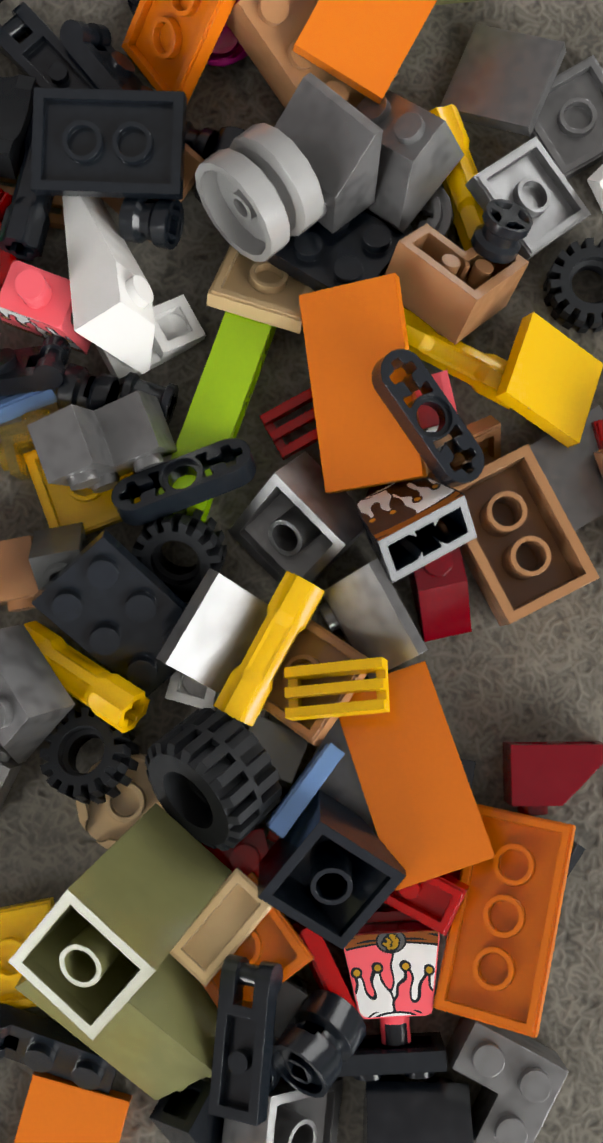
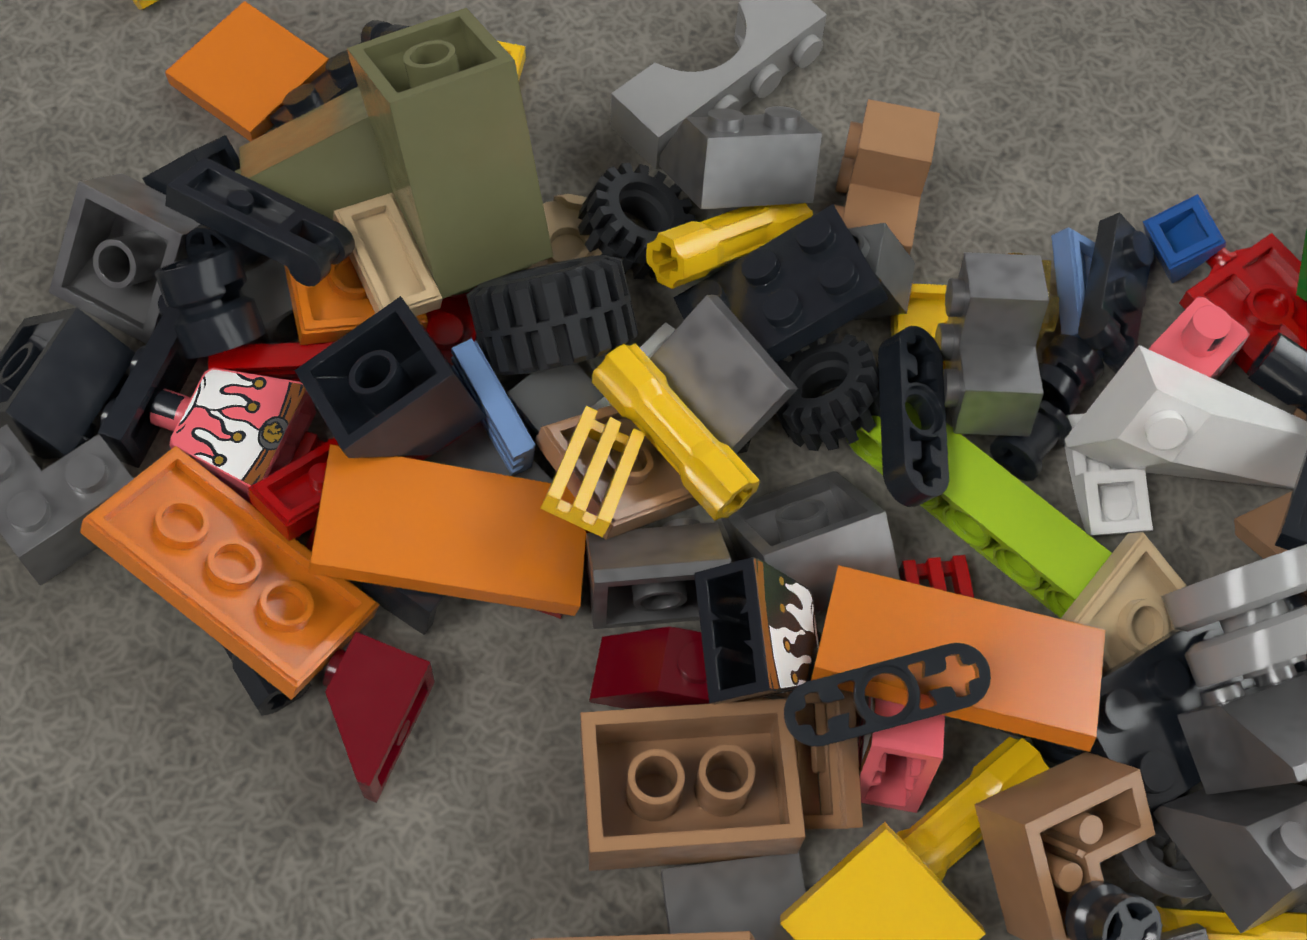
camera: 105 degrees right, 20 degrees down
black wheel [119,198,184,250] -> none

